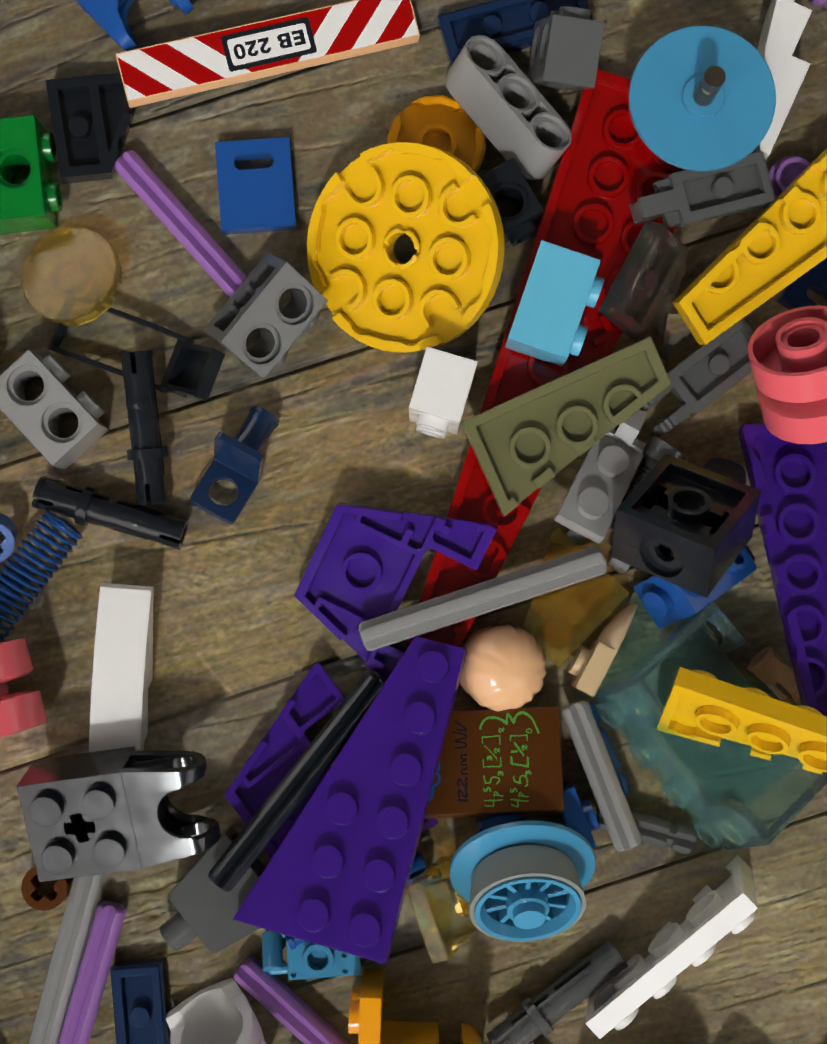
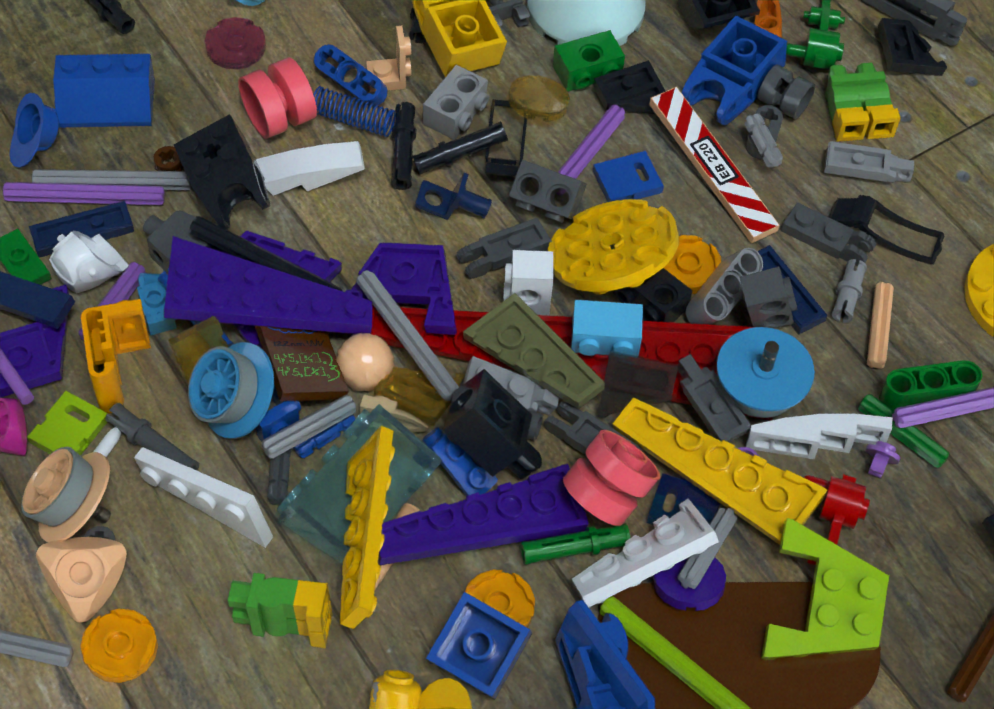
camera: 70 degrees right, 30 degrees down
none -> dark grey hinge [456,218,552,279]

